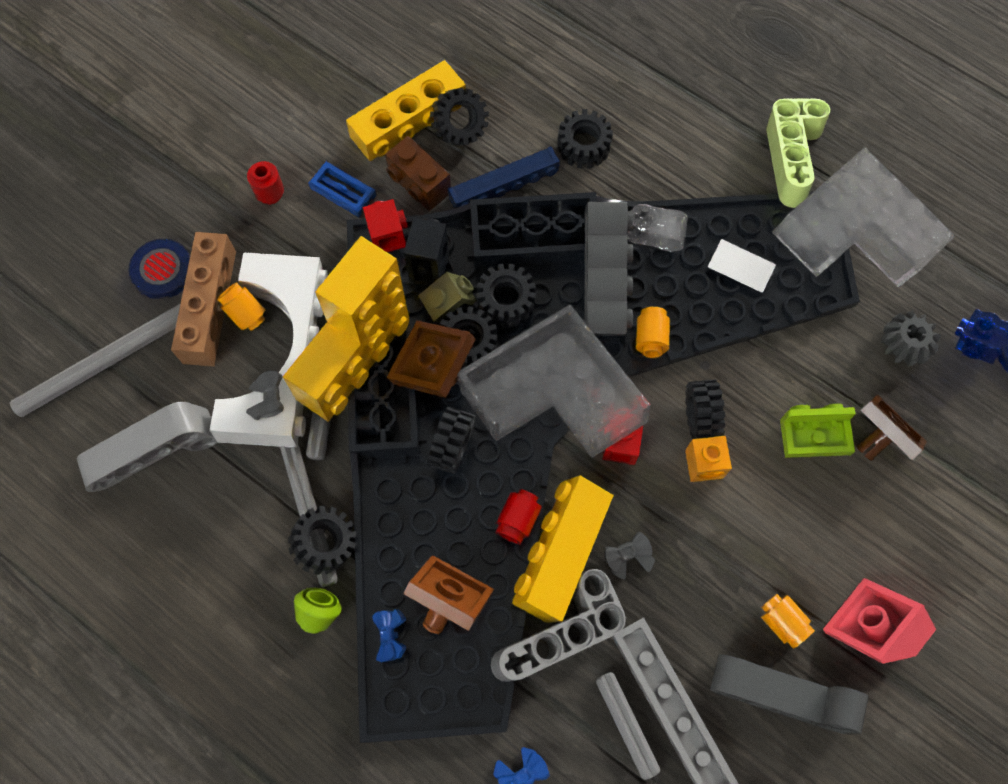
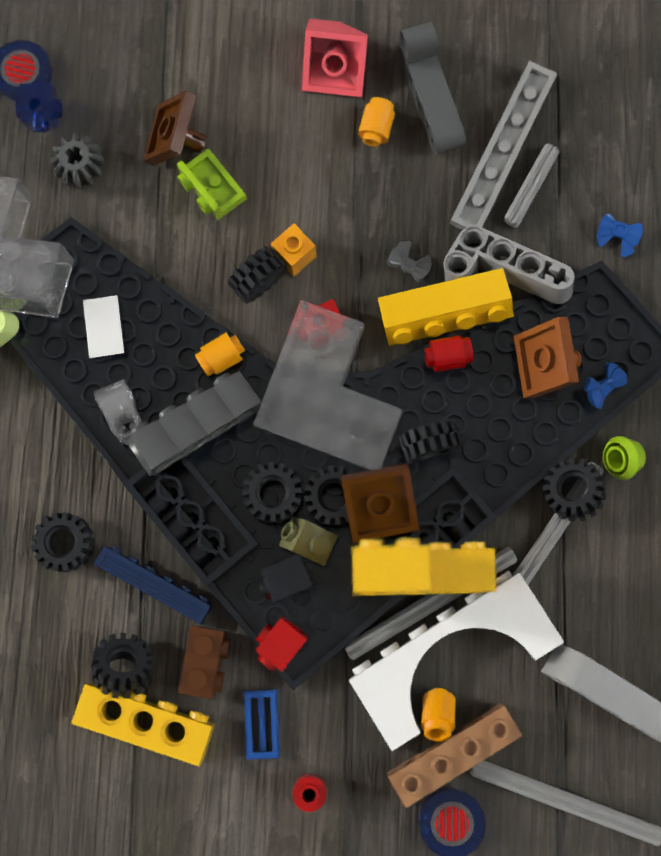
camera: 120 degrees left, 10 degrees up
dark grey piece [246,371,284,420] -> none

